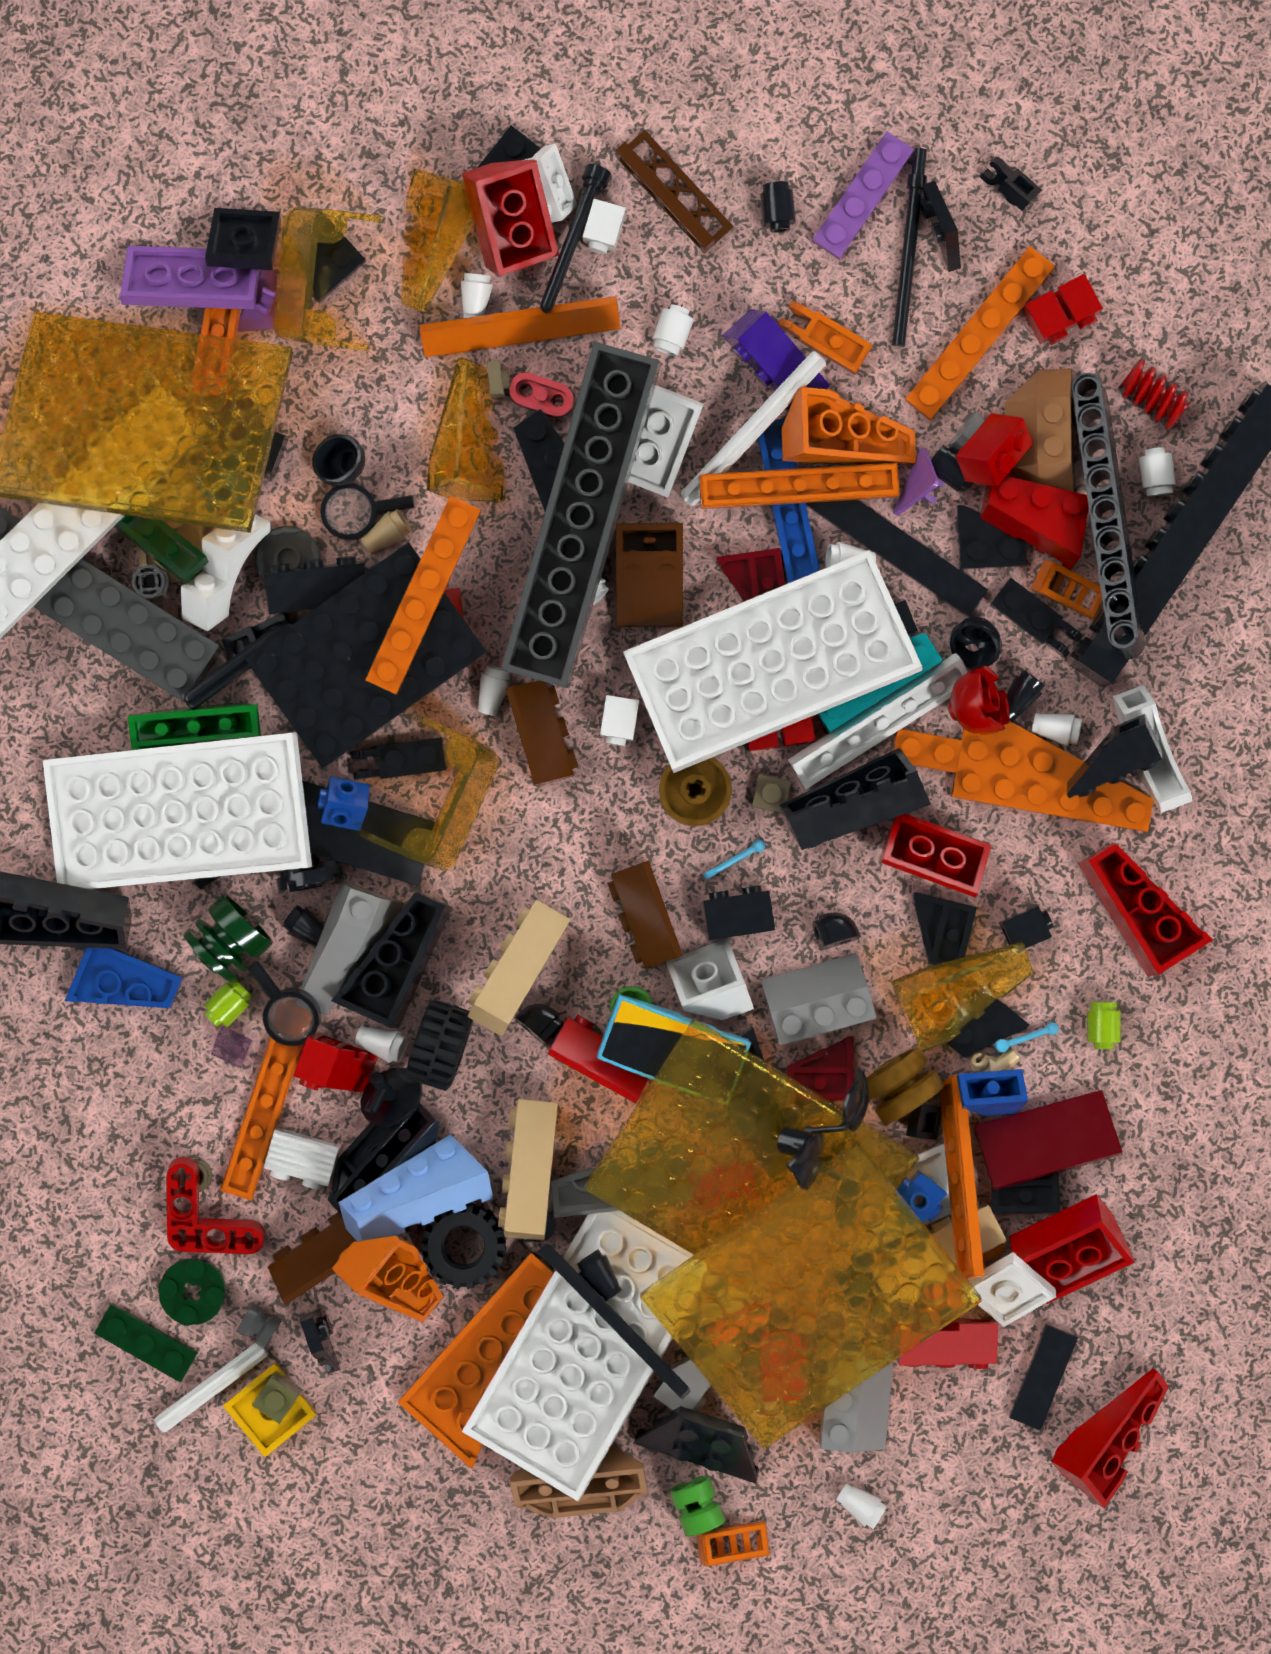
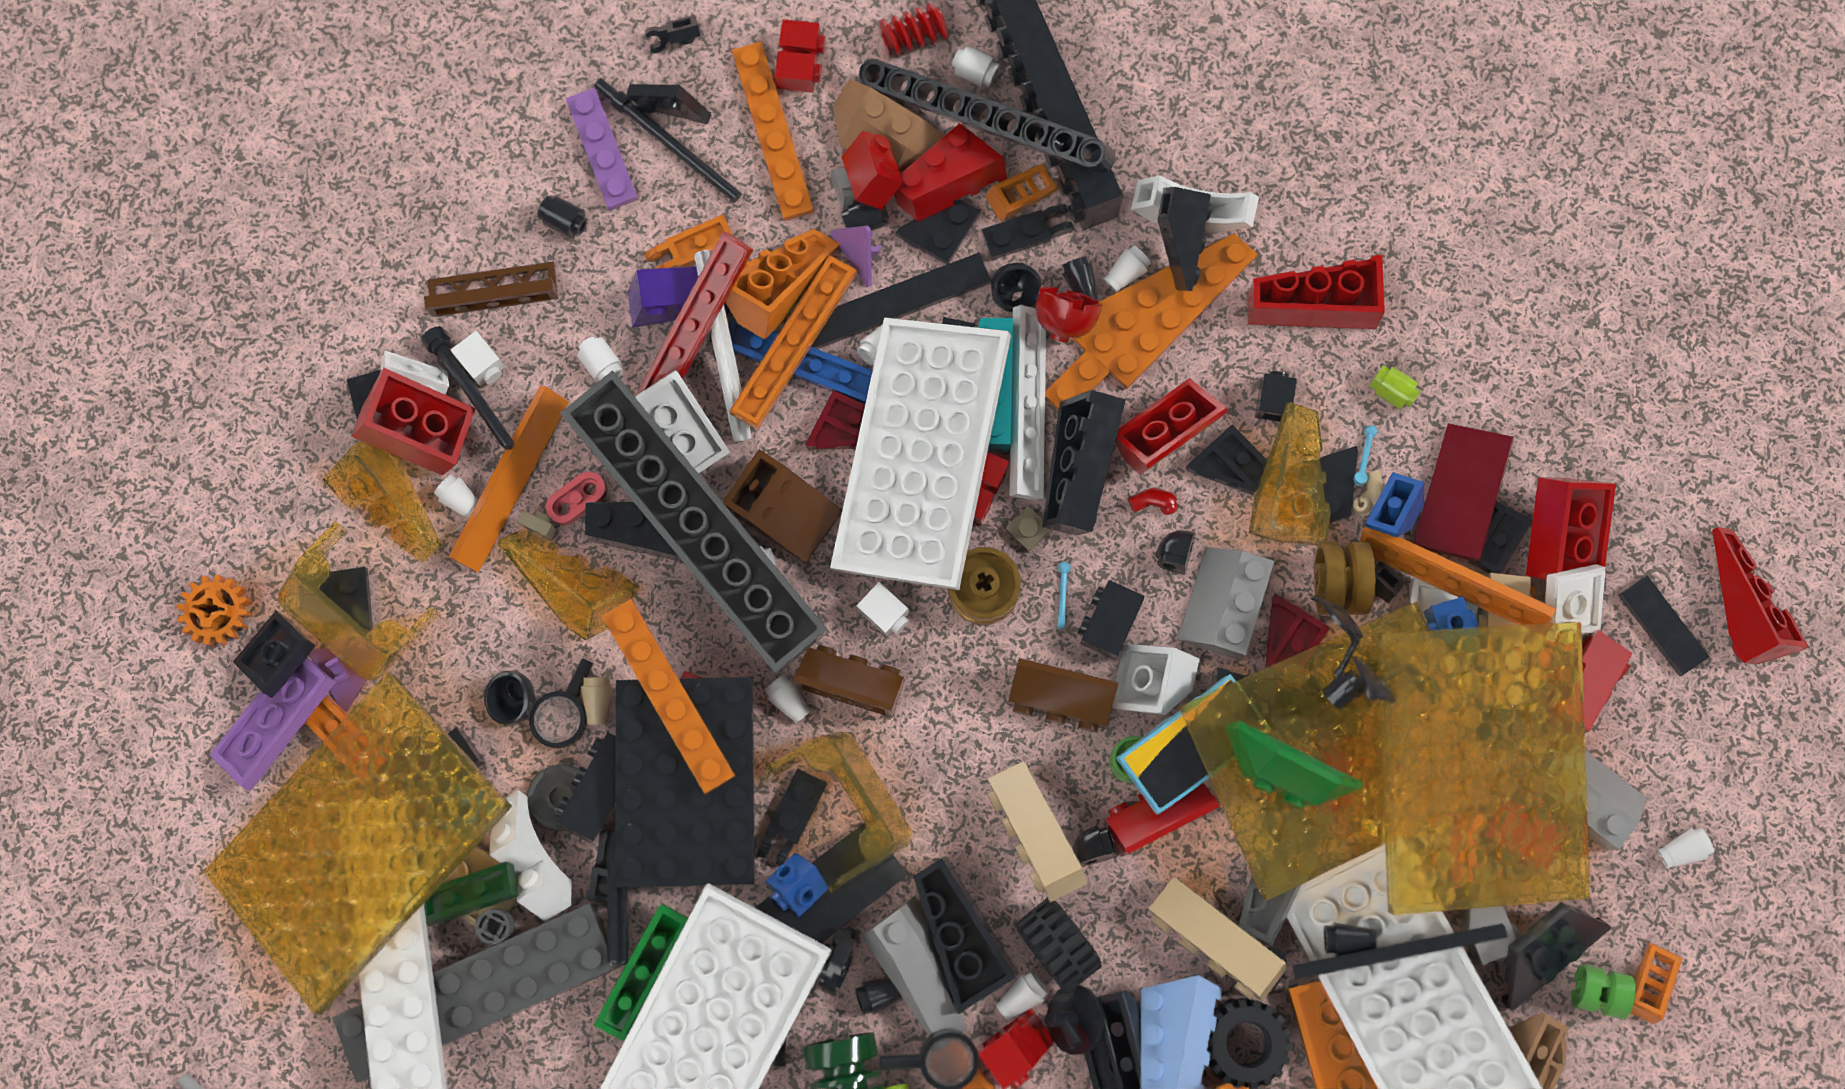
camera: 55 degrees left, 10 degrees down
none -> orange gear [176,574,252,647]
none -> tile [635,232,754,396]
none -> red arm [1128,487,1178,515]
none -> green wedge [1226,721,1364,810]

